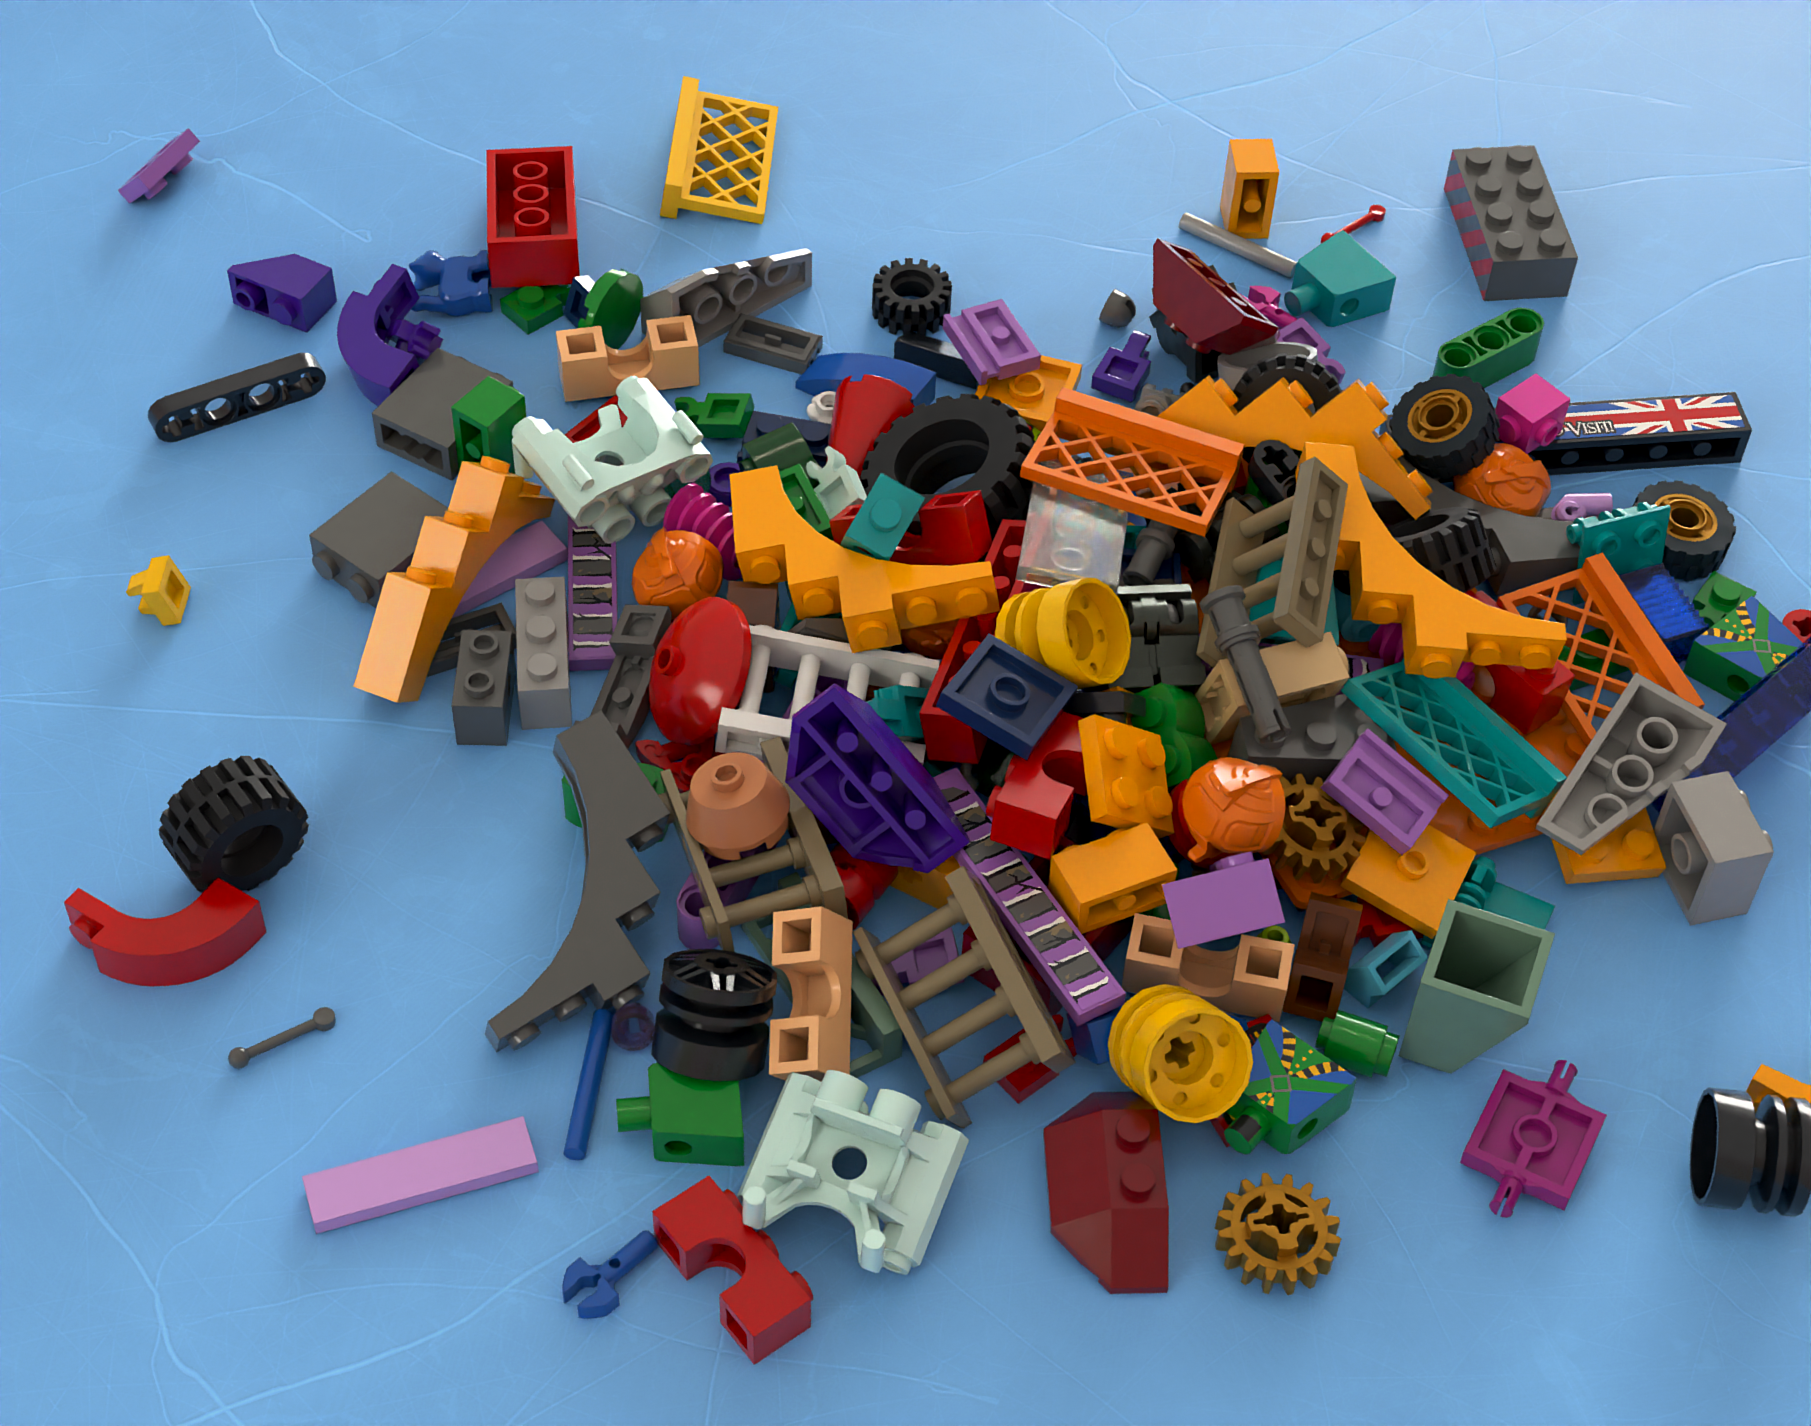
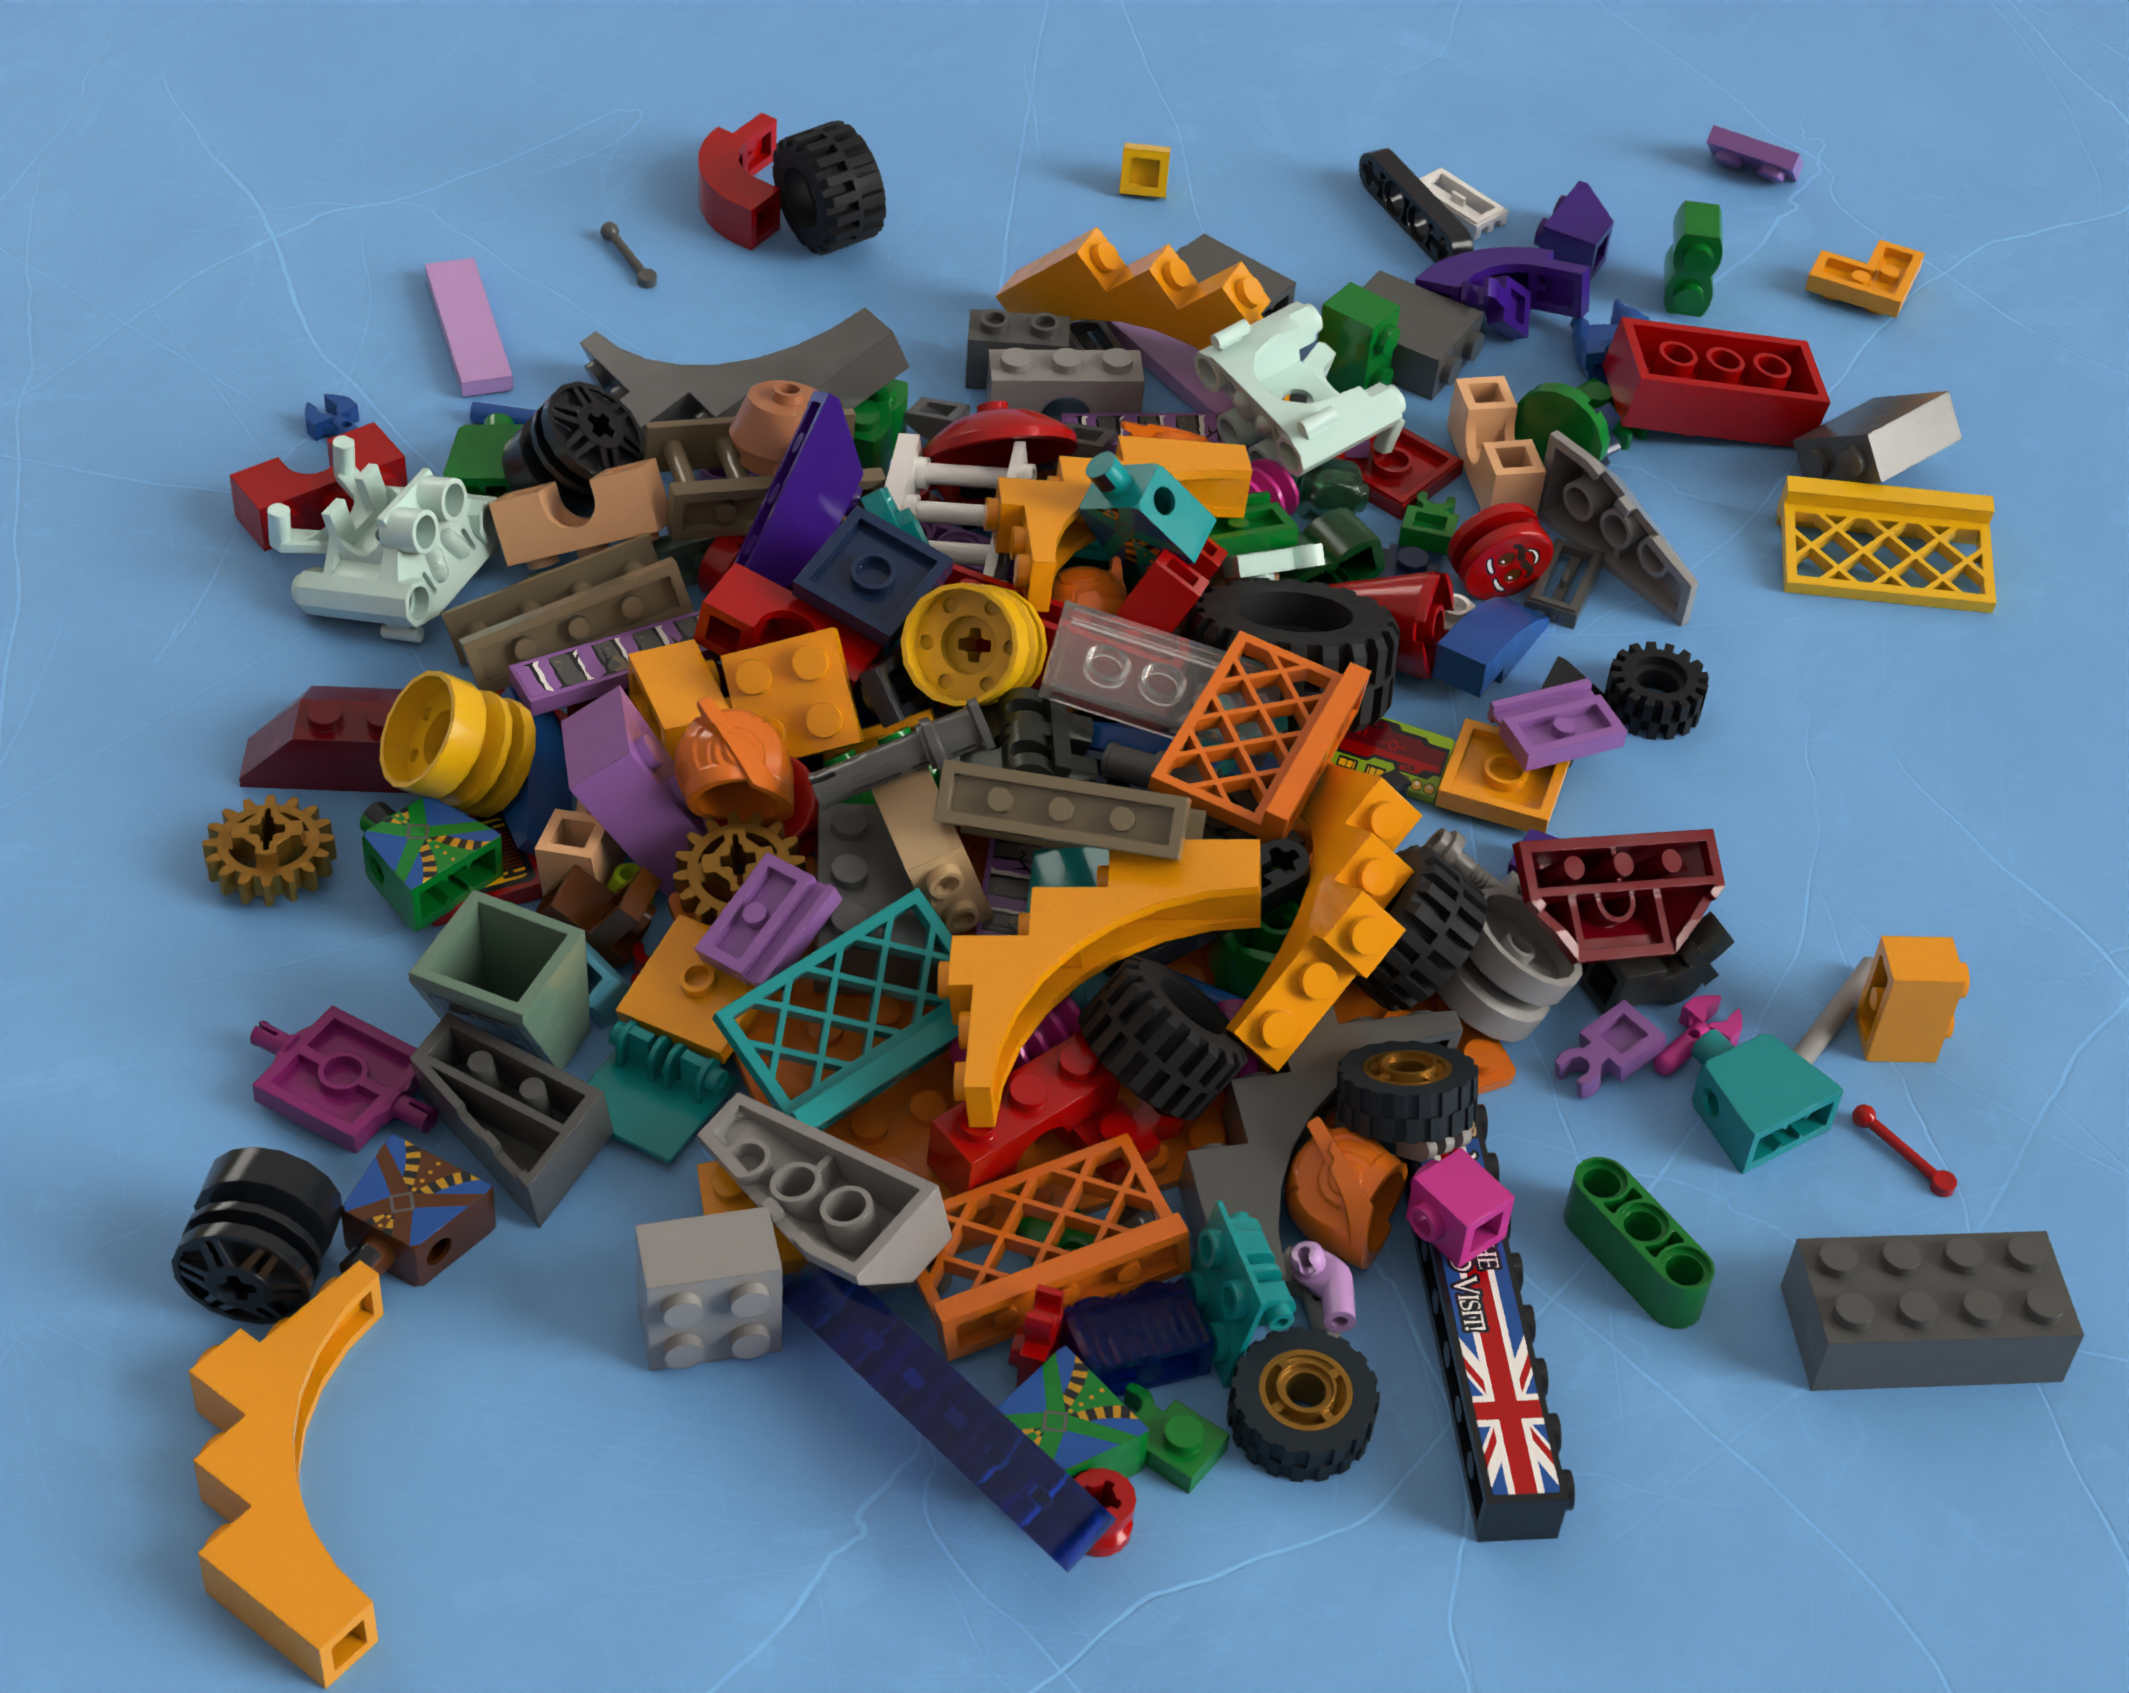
camera: 90 degrees right, 5 degrees down
none -> reddish brown torso [339,1134,496,1287]
none -> dark grey wedge [410,1012,613,1228]
none -> red plate [1008,1284,1064,1389]
none -> white tile [1419,168,1508,240]
none -> red head [1447,502,1554,600]
none -> green brick [1664,200,1723,317]
none -> dark grey brick [1793,391,1962,484]
none -> light orange plate [1805,240,1925,318]

